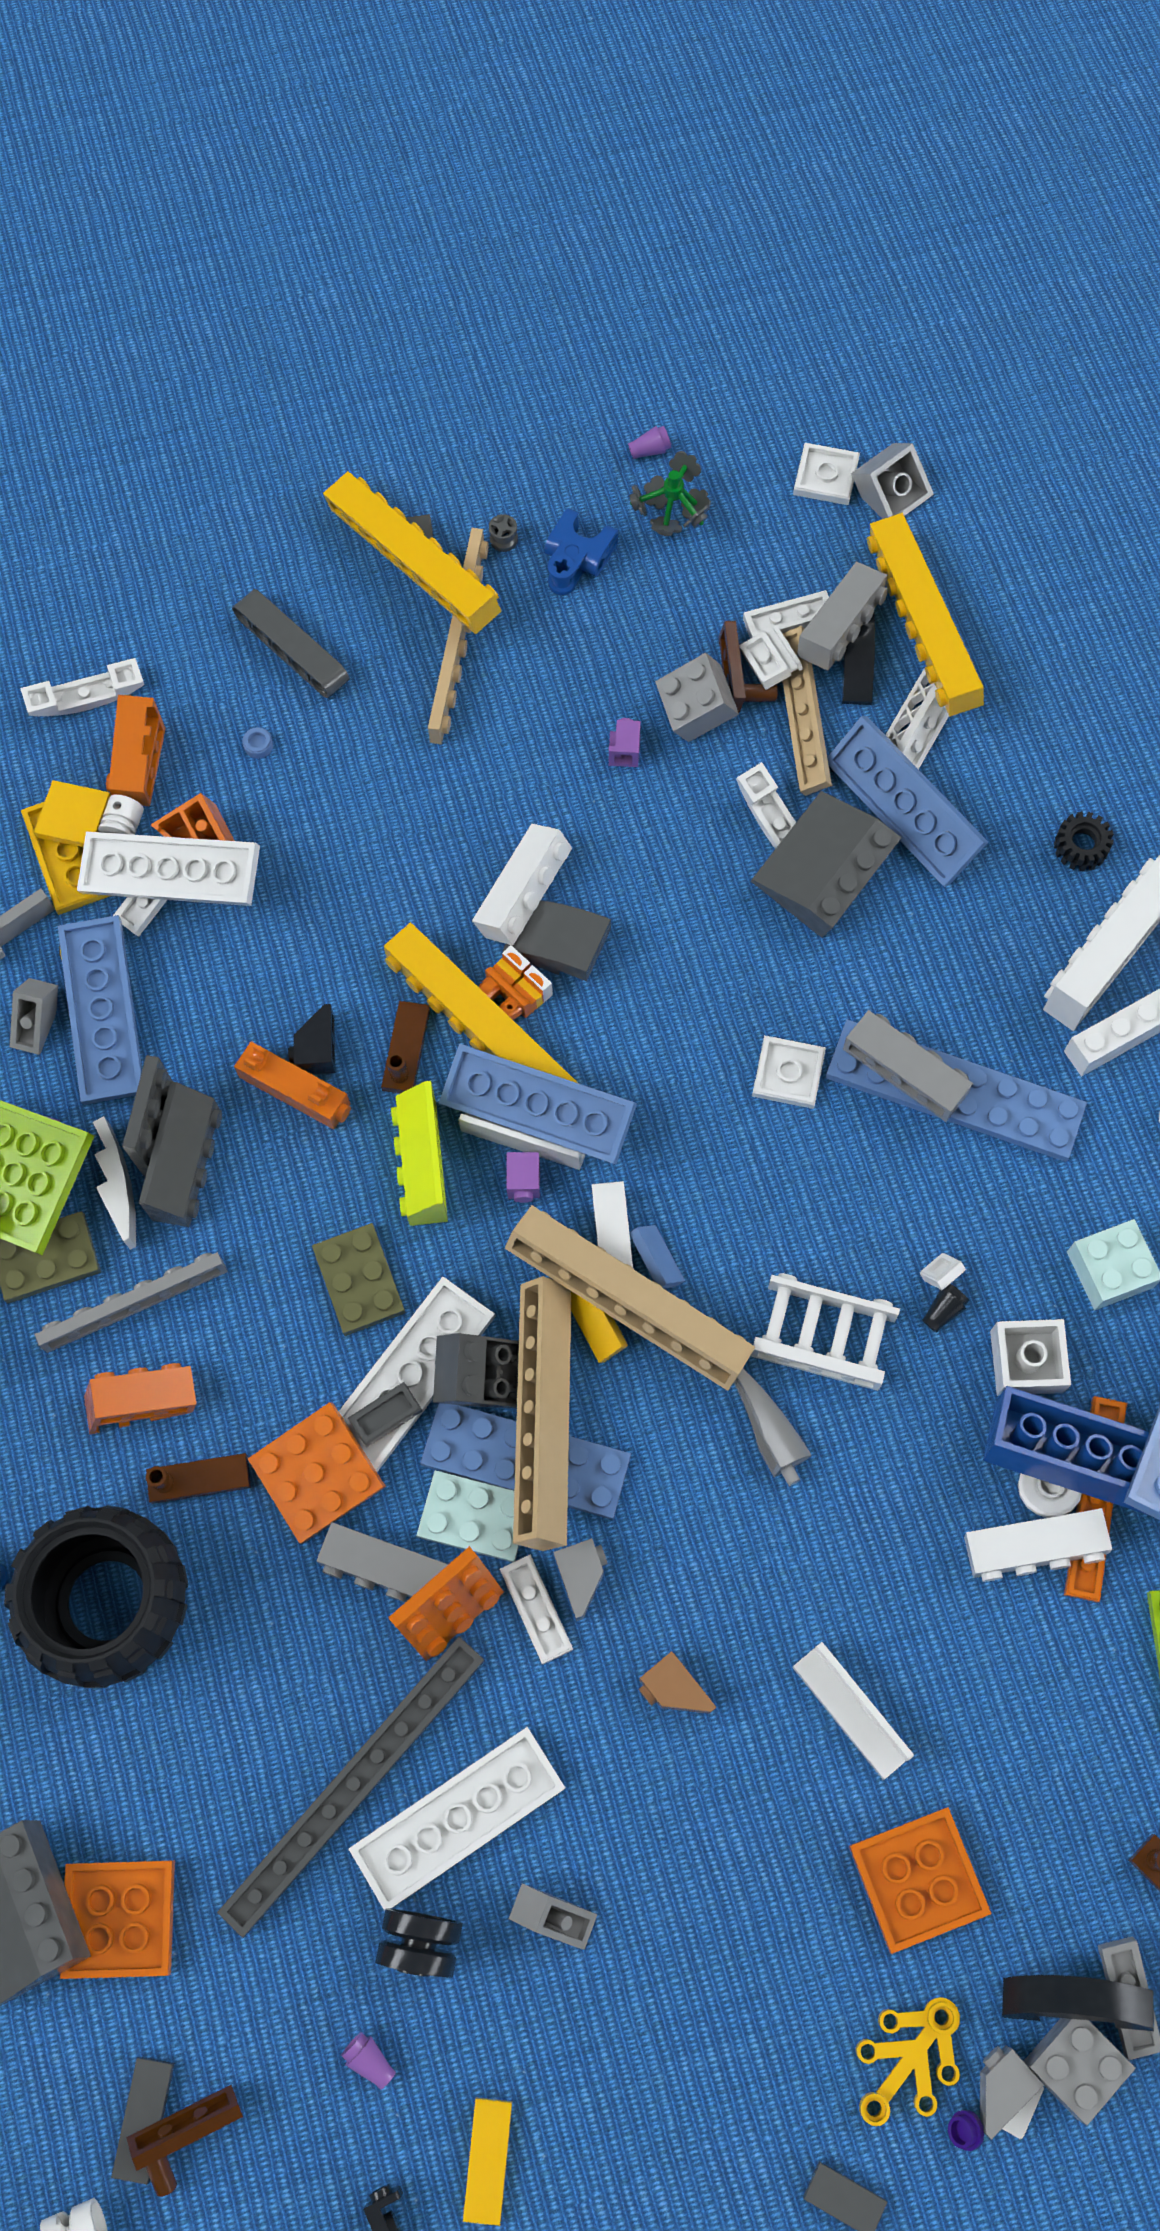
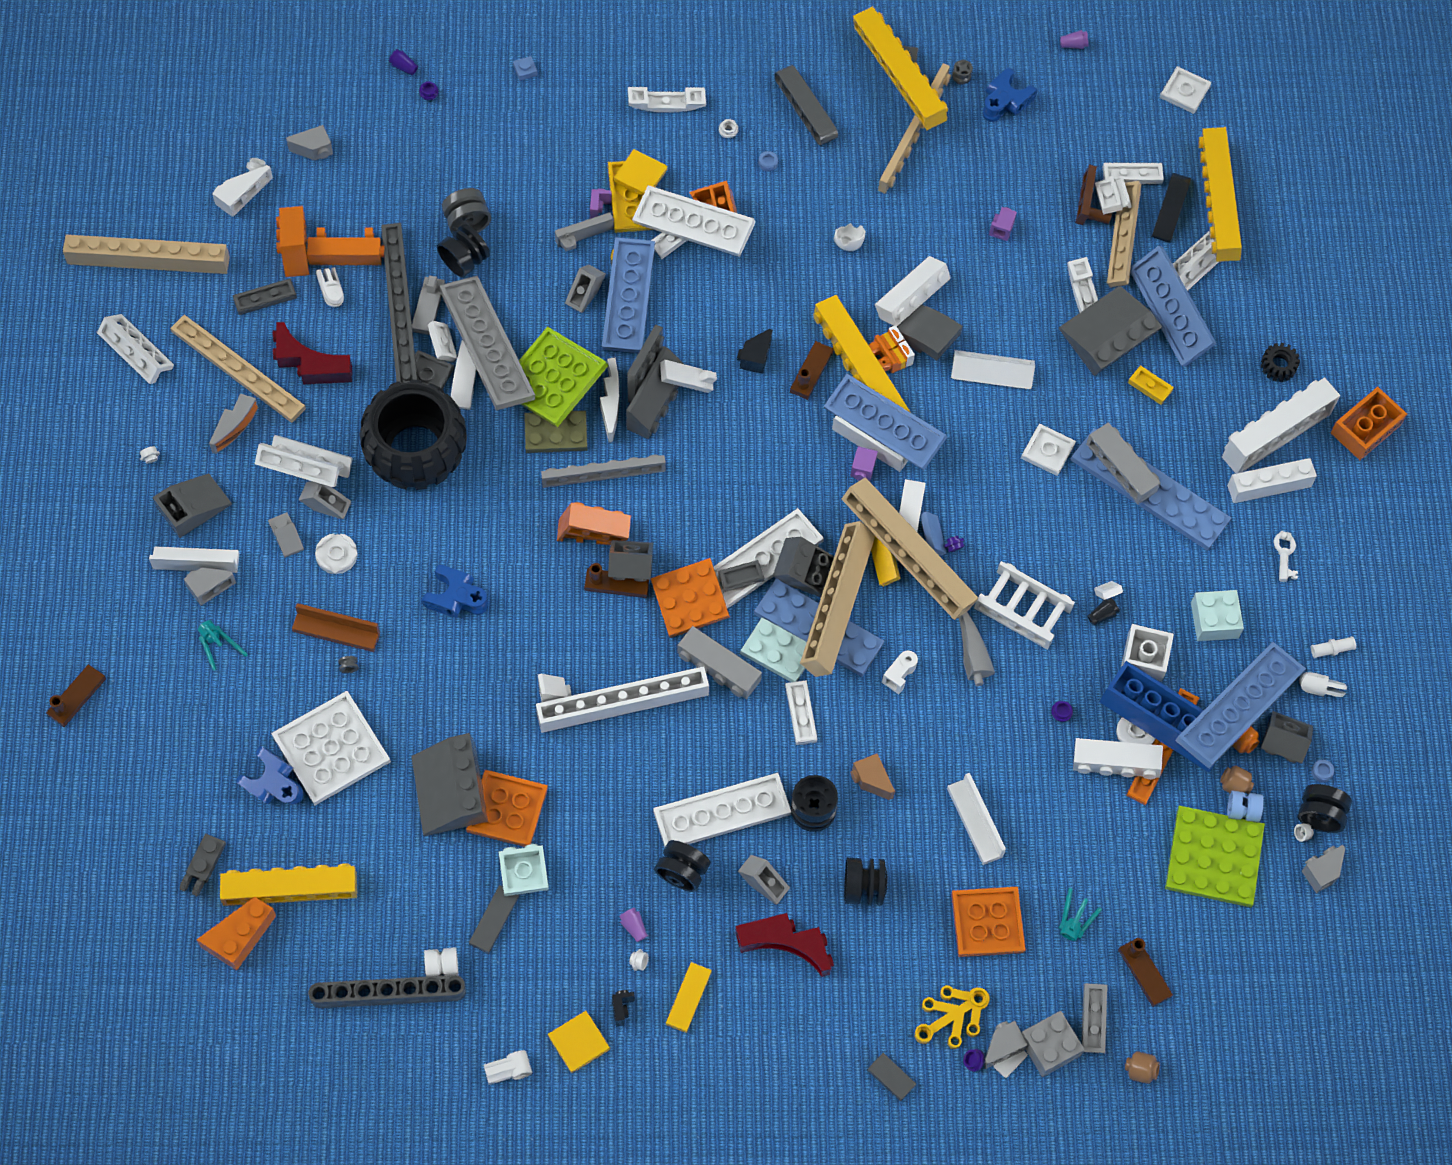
camera: 10 degrees right, 5 degrees down
black tyre [4,1505,188,1688] -> none
white piece [98,794,144,835] -> none
orange wedge [106,695,166,806] -> none
reddish brown piece [126,2085,243,2197] -> none
dark grey plate [217,1637,485,1938] -> none
orange brick [234,1041,351,1130] -> none
olive plate [312,1223,406,1336] -> none
orange plate [388,1546,504,1661] -> none
neon yellow slope [391,1081,448,1226] -> none
light grey slope [553,1538,608,1621] -> none
dark grey plant [629,451,711,536] -> none
light grey brick [655,653,739,742] -> none
light grey brick [797,561,888,670] -> none
light grey slope [851,443,934,519] -> none
black slope [1002,1975,1154,2031] -> none
none -> light aqua plate [499,844,549,896]
none -> white brick [536,667,709,733]
none -> white slope [538,674,572,702]
none -> medium lavender bracket [590,189,611,219]
none -> dark grey brick [608,540,654,582]
none -> white plate [630,949,648,971]
none -> white hinge [660,360,717,393]
none -> white plate [719,119,738,138]
none -> dark red arch [735,913,834,977]
none -> black wheel [791,775,838,832]
none -> white hair [834,223,866,251]
none -> black wheel [844,857,888,906]
none -> white leg [882,651,918,694]
none -> dark purple plate [944,536,964,552]
none -> white panel [951,350,1035,389]
none -> dark purple plate [1051,701,1073,722]
none -> teal plant [1059,888,1102,941]
none -> yellow plate [1128,365,1174,405]

